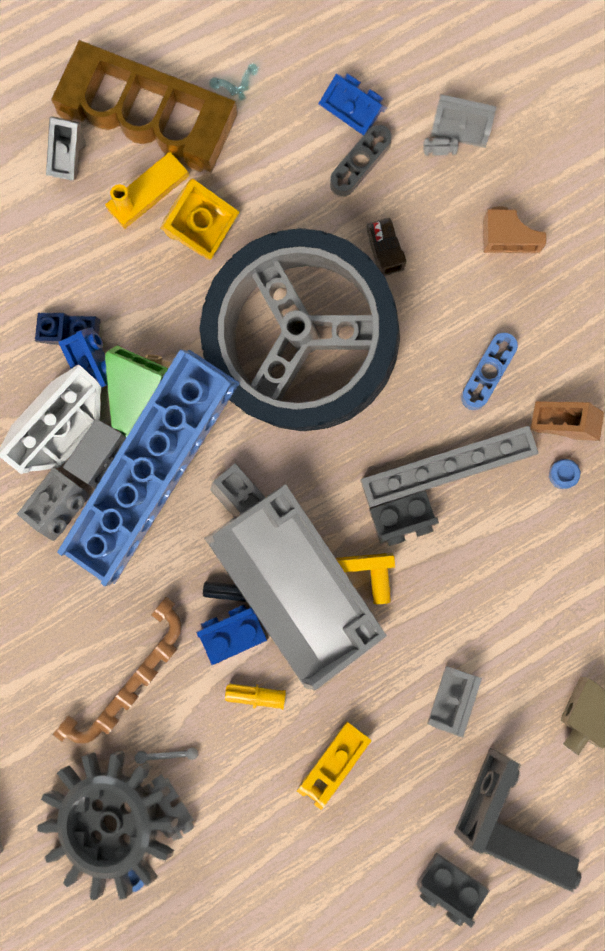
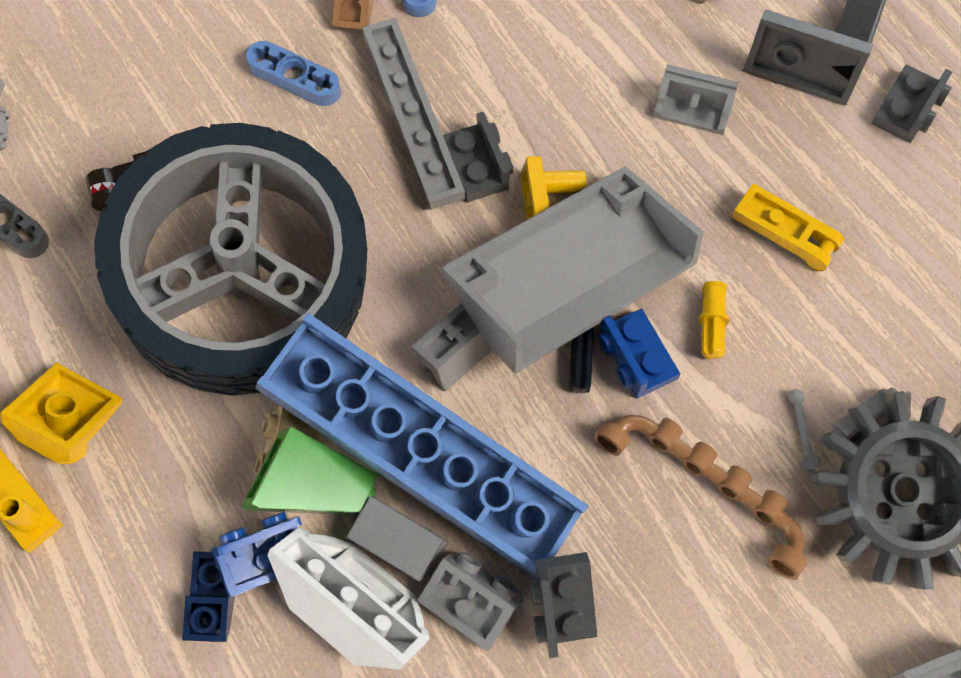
camera: 90 degrees left, 15 degrees down
medium nougat arch [483,206,546,253] -> none
none -> dark grey bracket [529,552,598,658]

